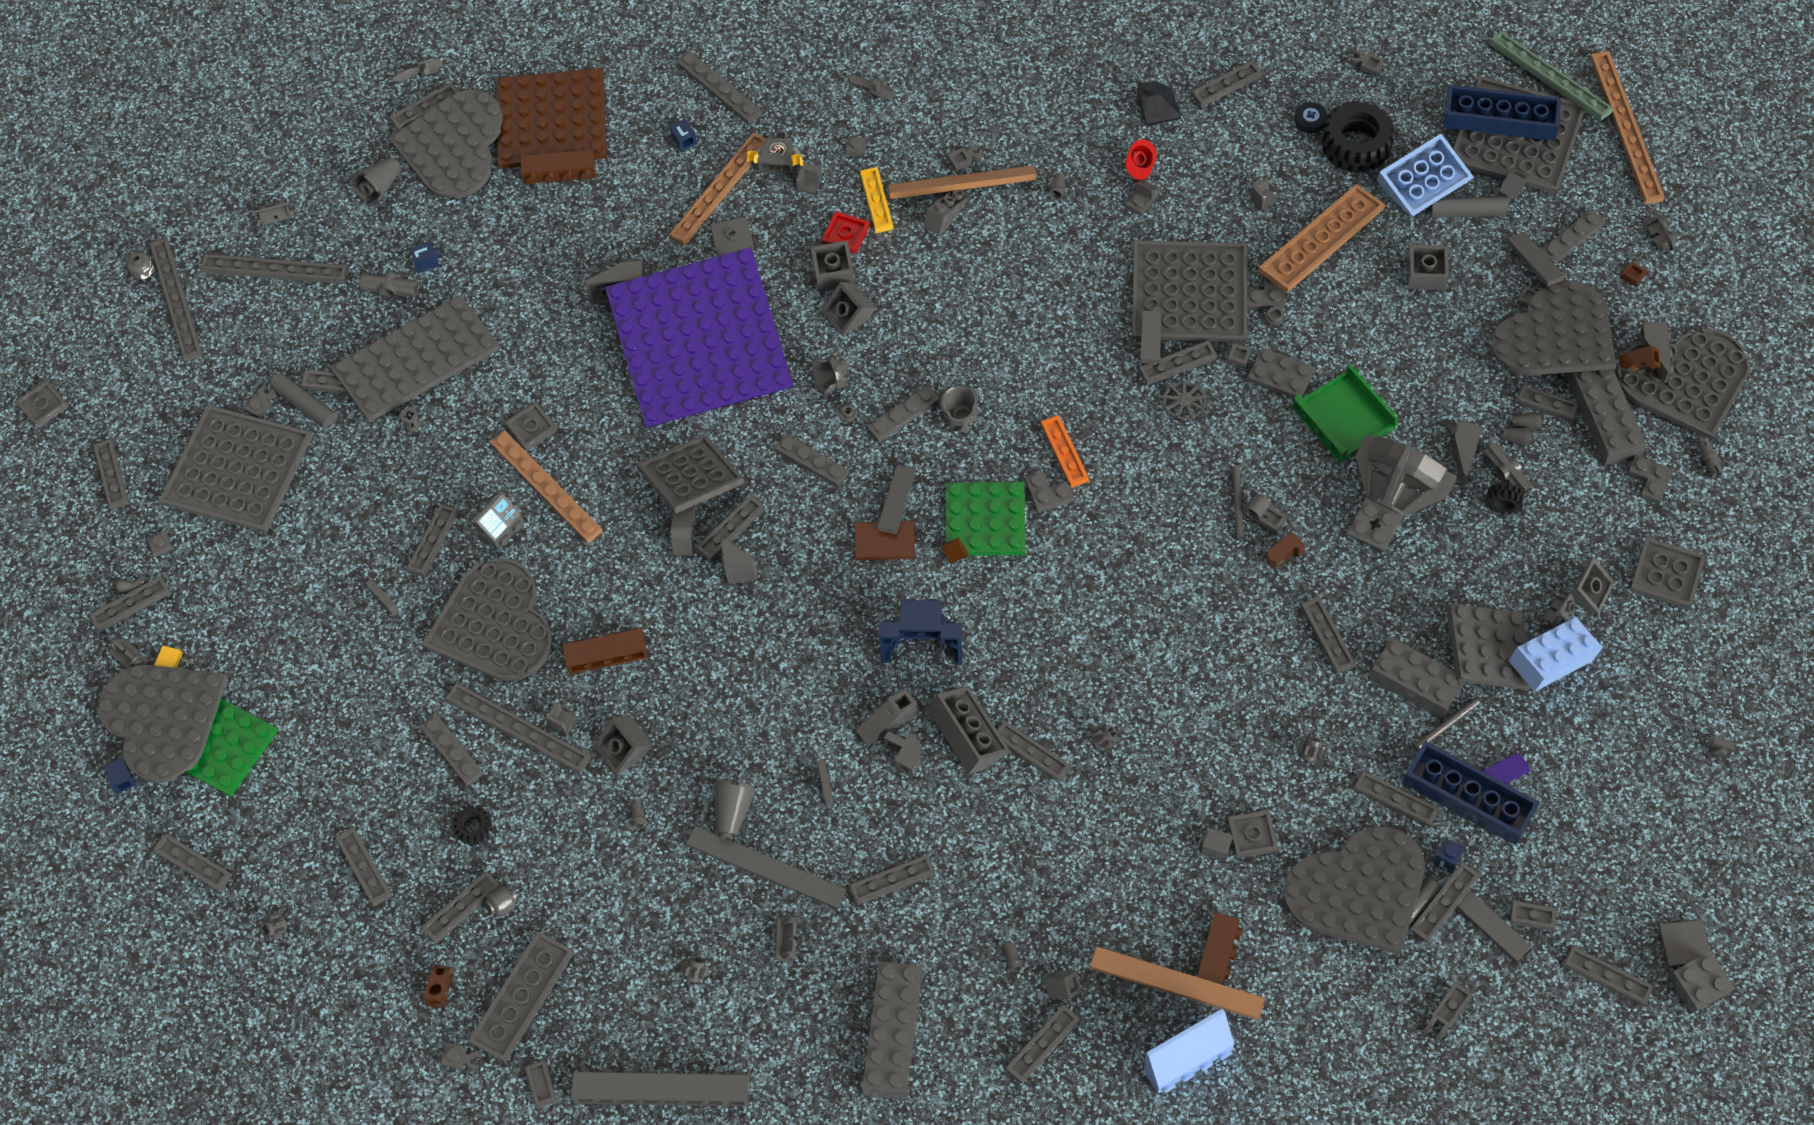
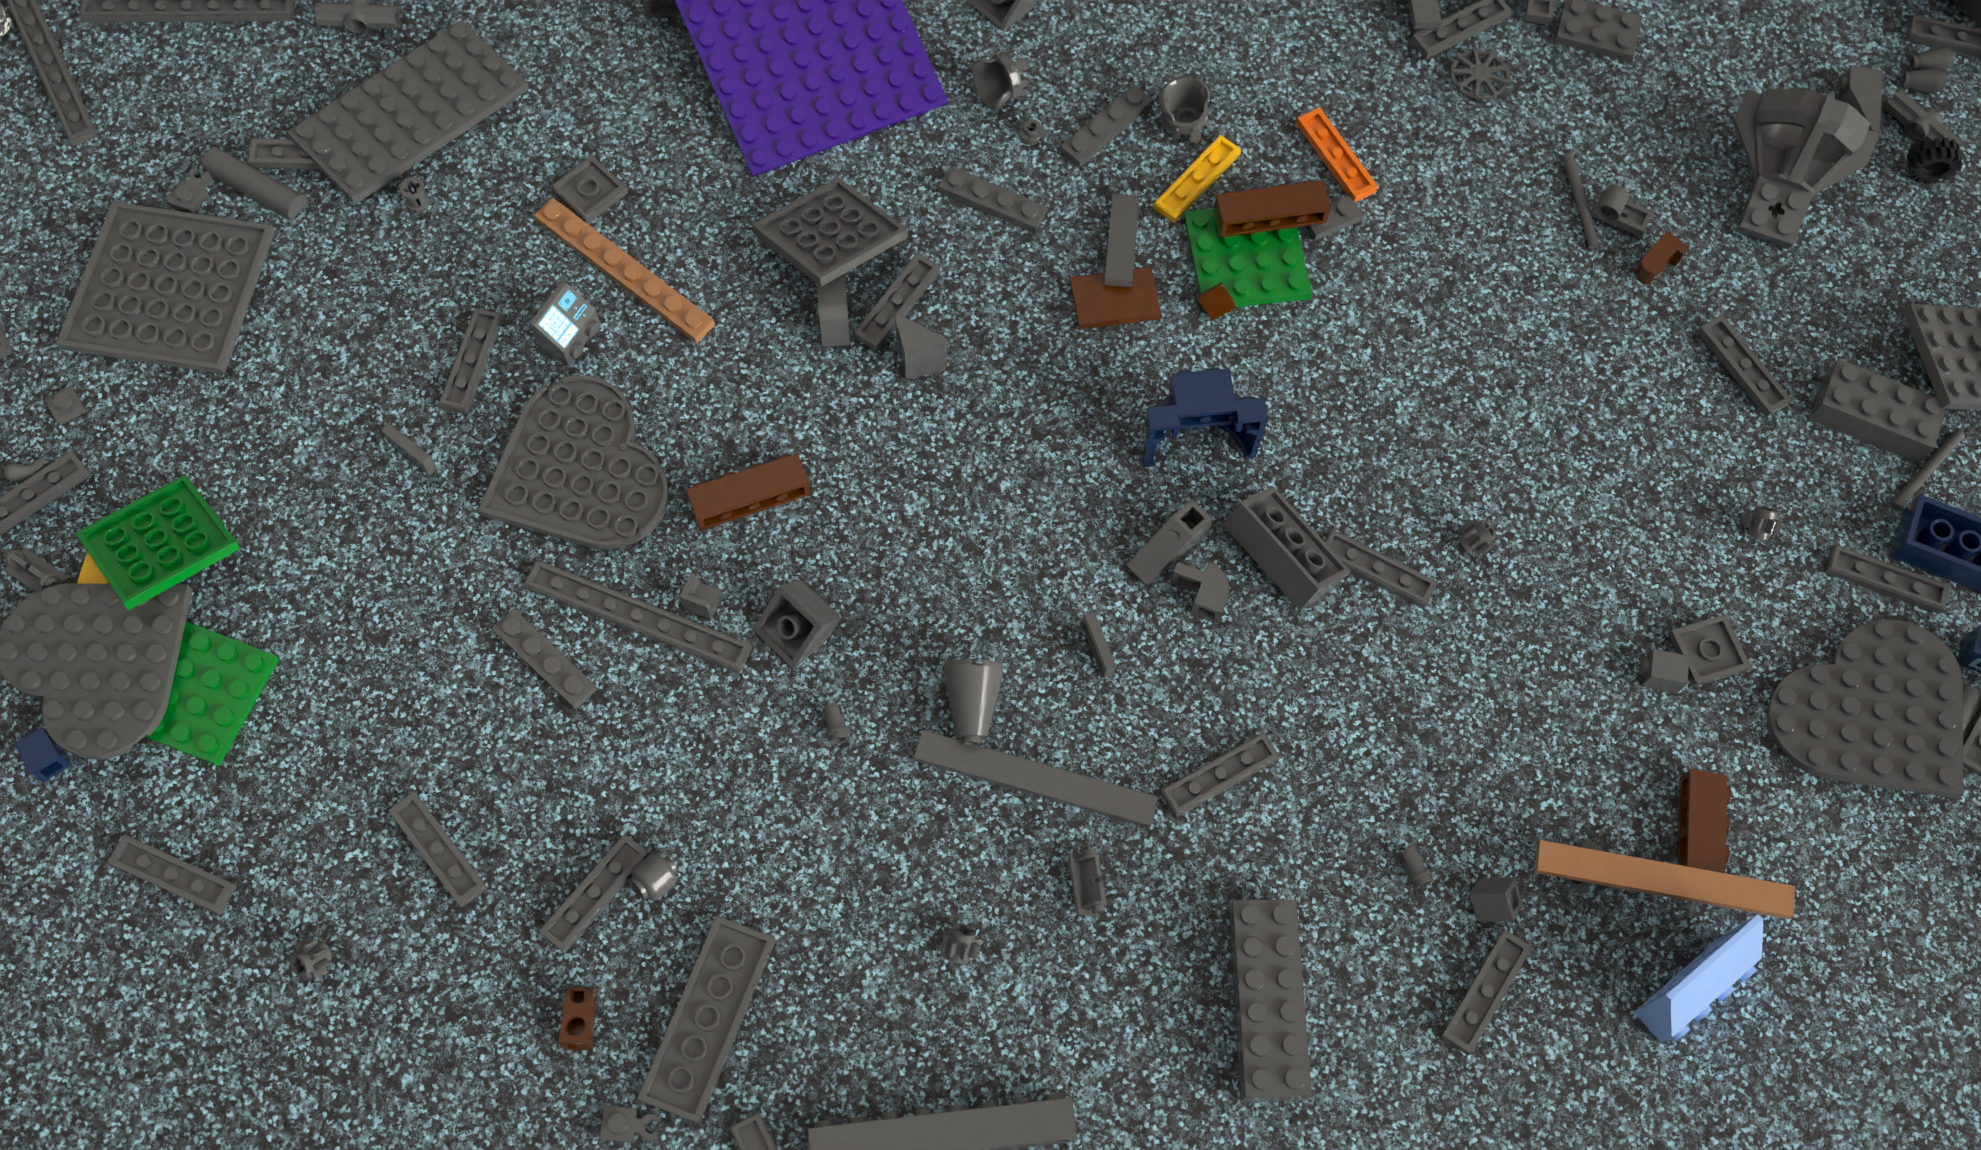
camera: 15 degrees left, 5 degrees up
black tyre [452,805,493,846] -> none
green panel [1292,364,1398,463] -> none
none -> green plate [75,475,240,611]
none -> yellow tile [1153,135,1241,223]
none -> reddish brown brick [1213,180,1331,238]

